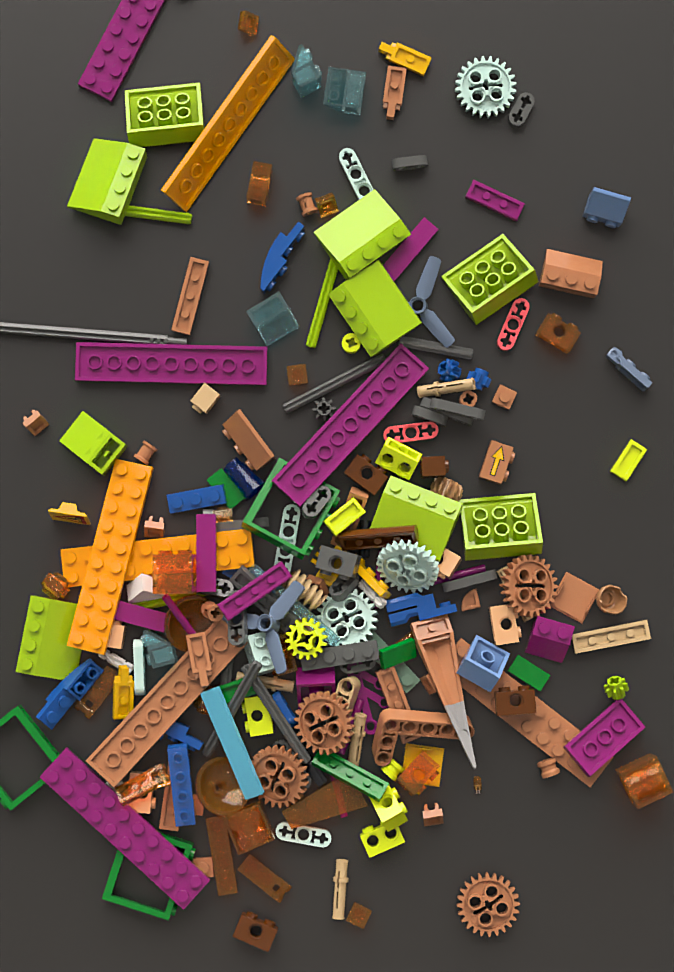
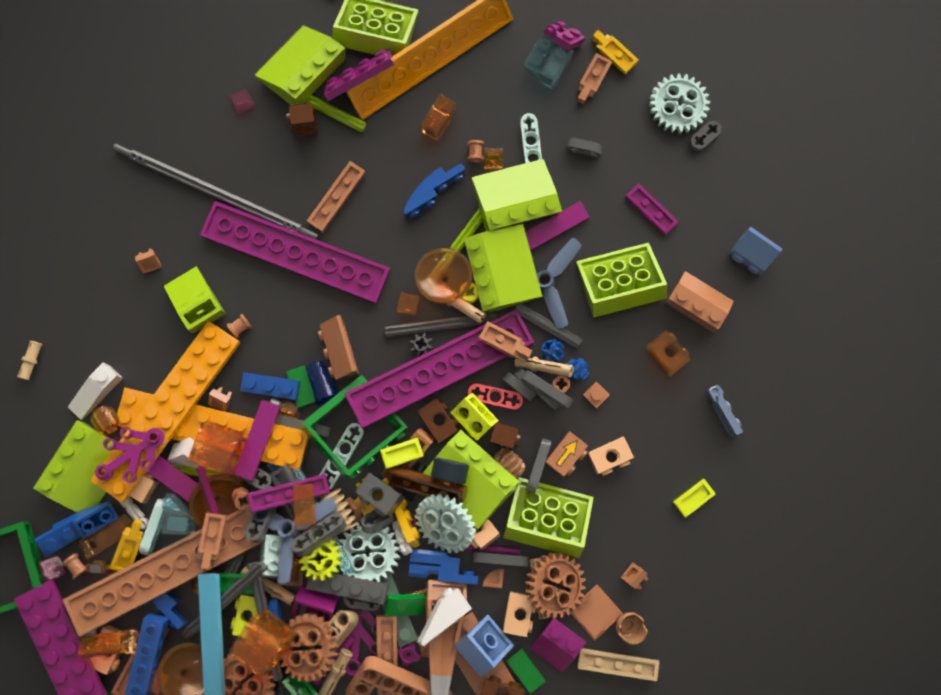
camera: 20 degrees right, 5 degrees down
yellow piece [48,502,91,525] -> none
tan brick [190,383,221,414] -> none
clear light blue slope [246,292,299,347] -> none
clear light blue slope [291,44,322,98] -> none
beam [301,486,331,519] -> none
coral beam [497,298,530,351] -> none
none -> clear pink plate [37,556,66,582]
none -> nougat bush [62,553,89,580]
none -> white slope [68,363,123,420]
none -> clear orange plate [85,560,111,574]
none -> magenta plant [95,426,165,483]
none -> clear pink plate [229,88,255,114]
none -> clear orange brick [229,609,299,677]
none -> reddish brown brick [286,103,318,137]
none -> dark grey beam [291,513,346,557]
none -> clear orange plate [293,484,316,526]
none -> magenta plate [324,49,394,101]
none -> magenta plate [397,643,420,666]
none -> clear orange dish [415,248,473,304]
none -> white slope [417,588,472,646]
none -> black wheel [431,458,469,484]
none -> tan pin [433,284,486,324]
none -> nougat hinge [478,321,532,360]
none -> dark grey beam [526,438,552,494]
none -> magenta plate [544,21,586,51]
none -> light nougat brick [587,436,634,476]
none -> nougat tile [621,562,648,589]

